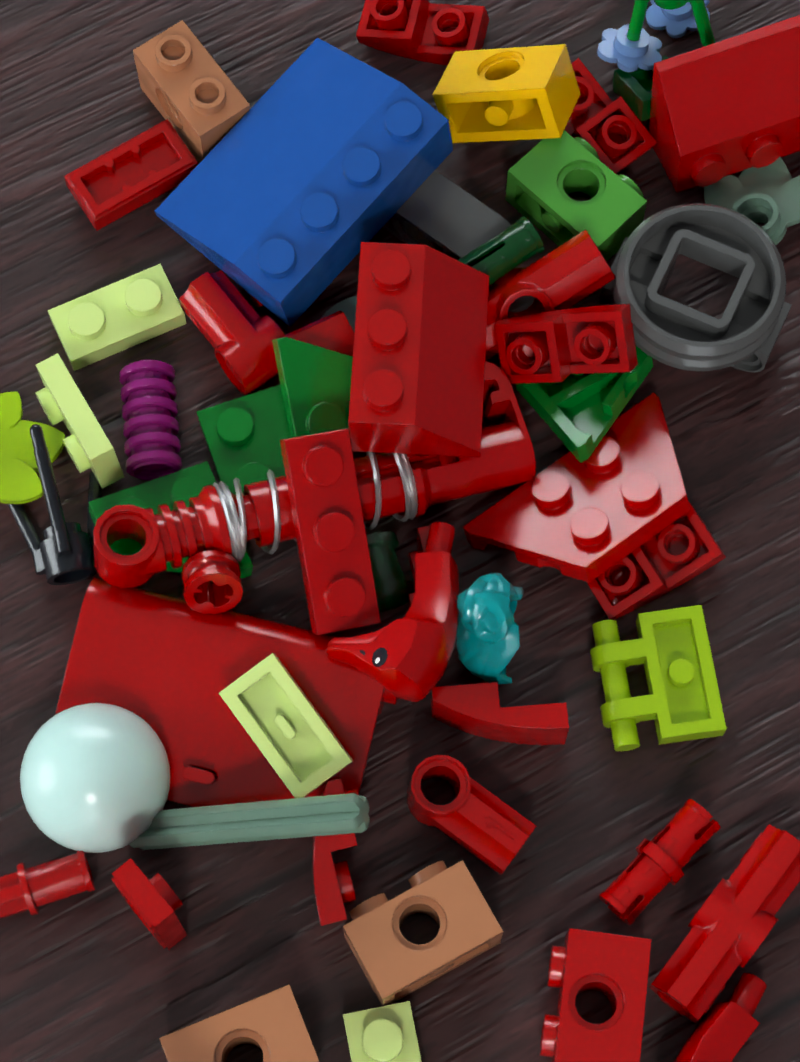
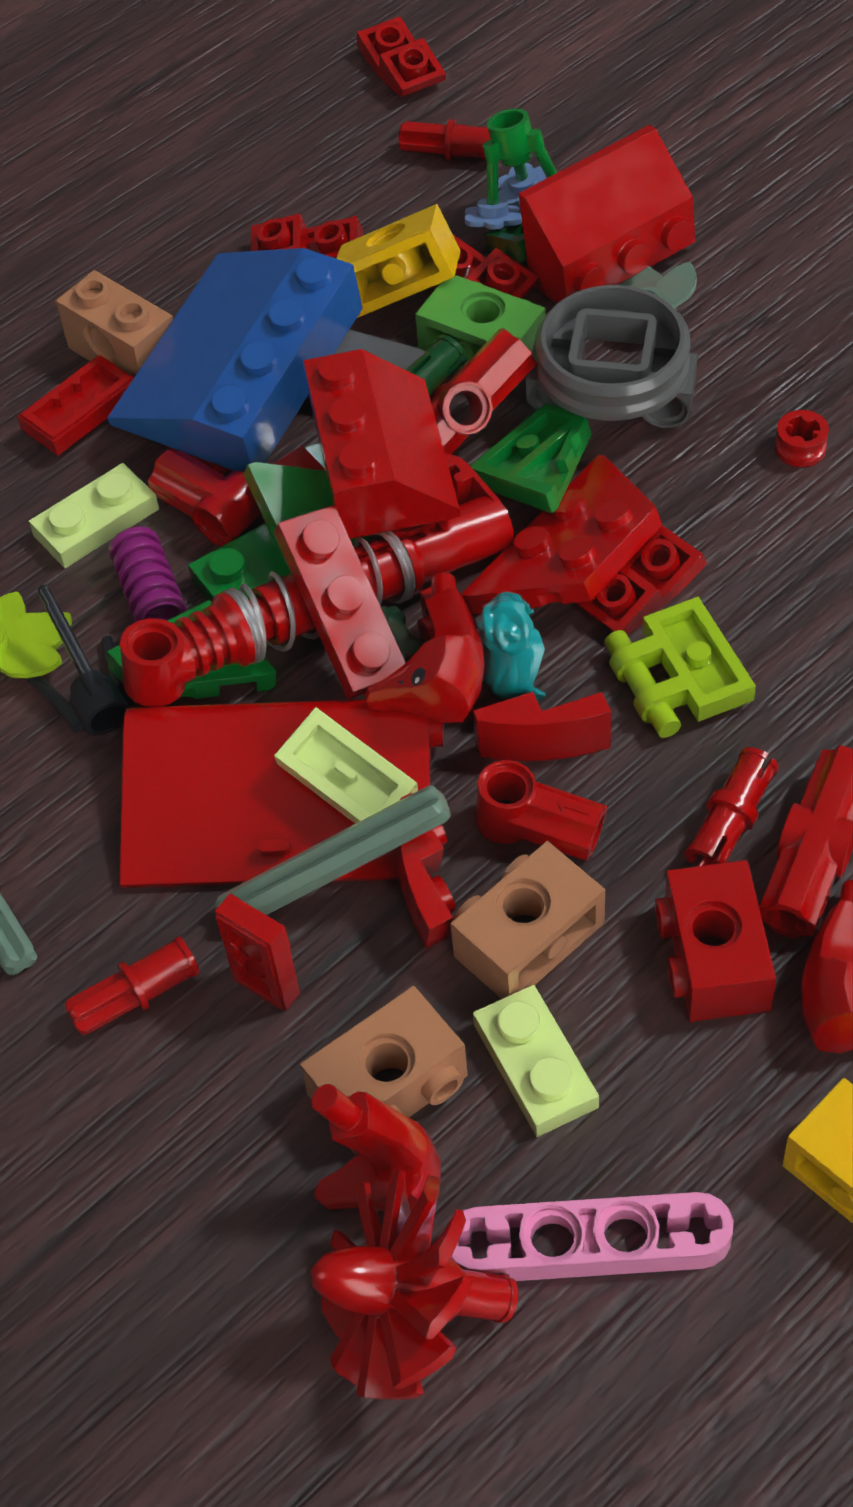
camera: 10 degrees left, 15 degrees down
light aqua piece [20,703,171,853] -> none
yellowish green plate [35,353,124,489] -> none
red bush [181,550,243,614] -> none
red slope [494,304,638,384] -> none

